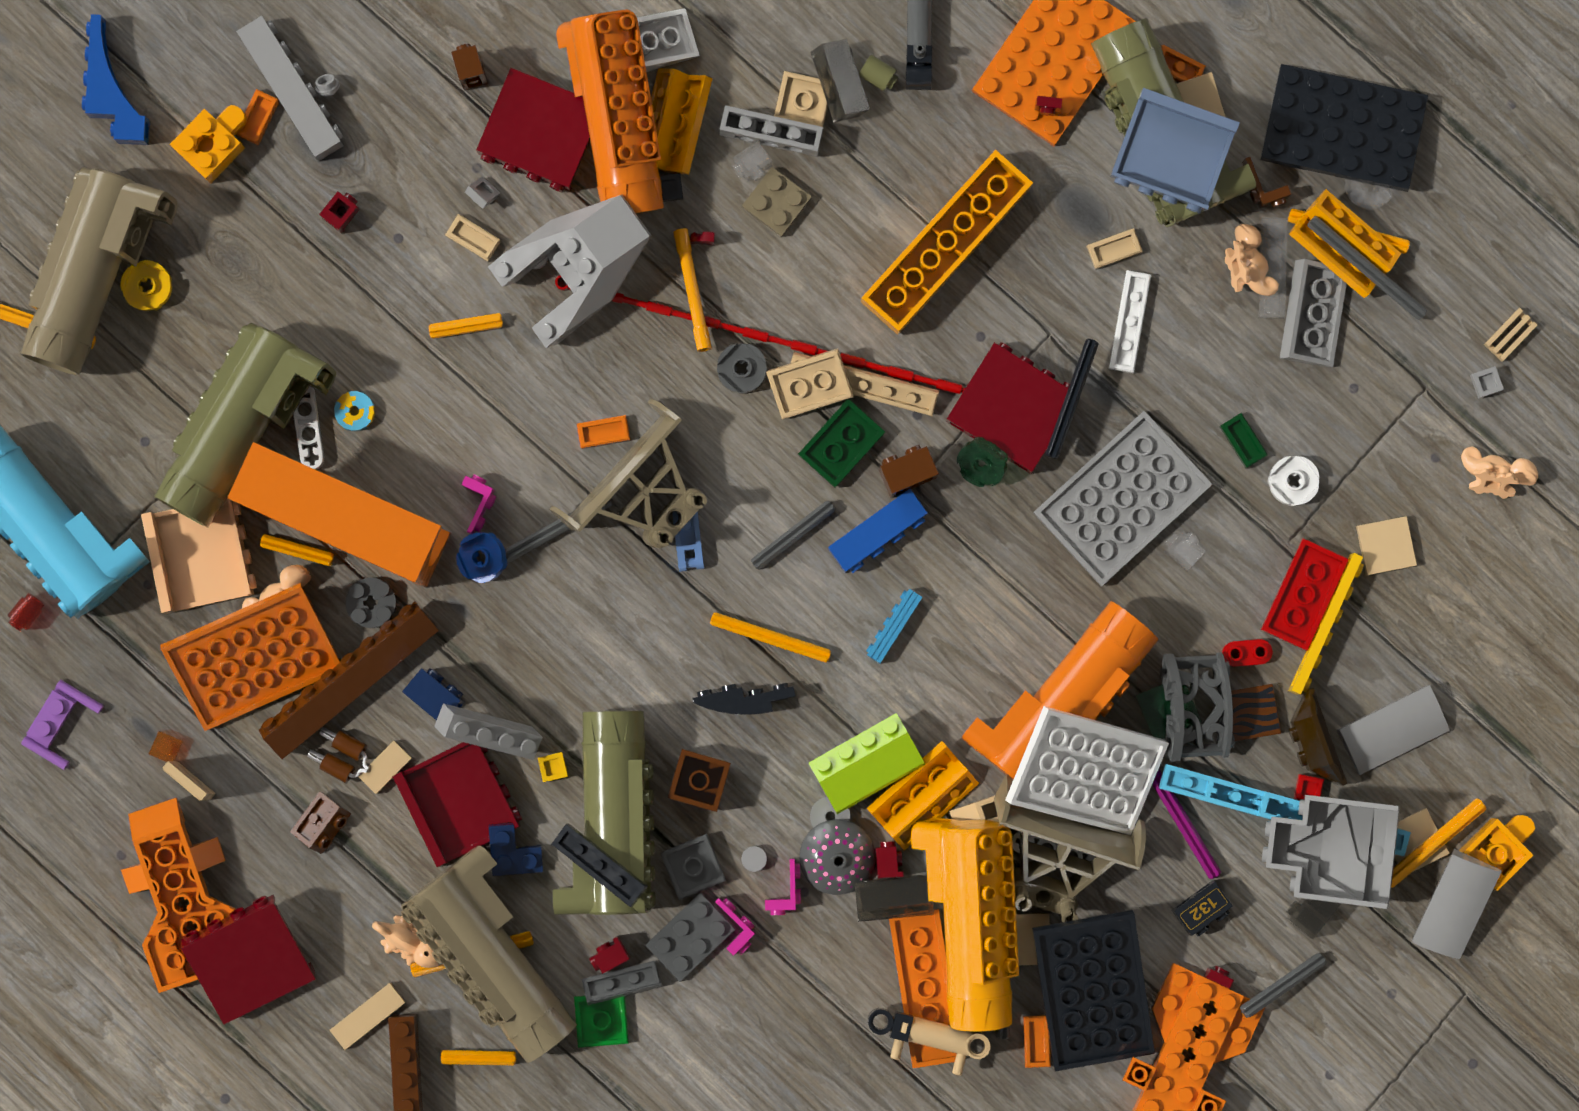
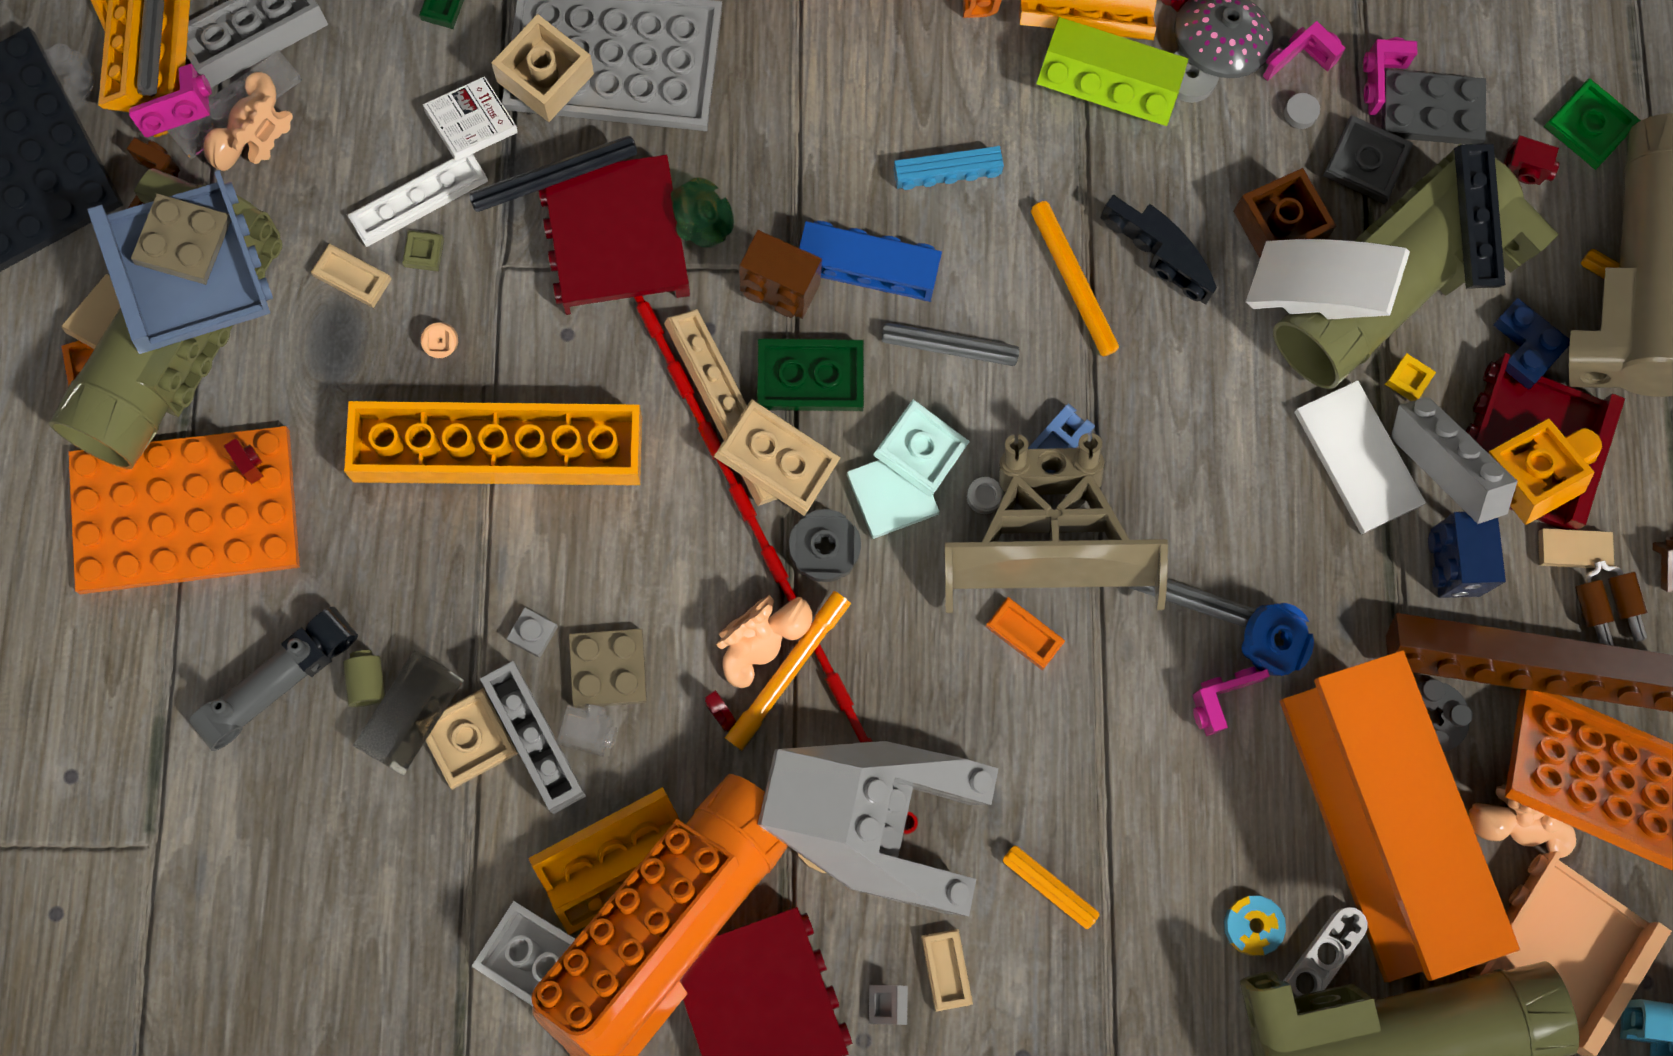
camera: 140 degrees left, 10 degrees down
dark grey tile [582,961,662,1005] -> none
black plate [660,173,683,202] -> none
none -> dark pink bracket [129,63,212,137]
none -> dark tan plate [131,194,231,285]
none -> olive tile [402,231,444,272]
none -> light nougat tile [421,322,458,358]
none -> white tile [423,76,518,161]
none -> tan brick [491,14,594,122]
none -> light grey plate [507,608,558,658]
none -> light nougat animal [716,595,812,688]
none -> light aqua tile [847,460,940,539]
none -> light aqua tile [873,399,970,497]
none -> white tile [967,477,1003,514]
none -> white slope [1246,239,1410,319]
none -> white tile [1294,381,1426,535]
none -> light orange brick [1489,419,1602,525]

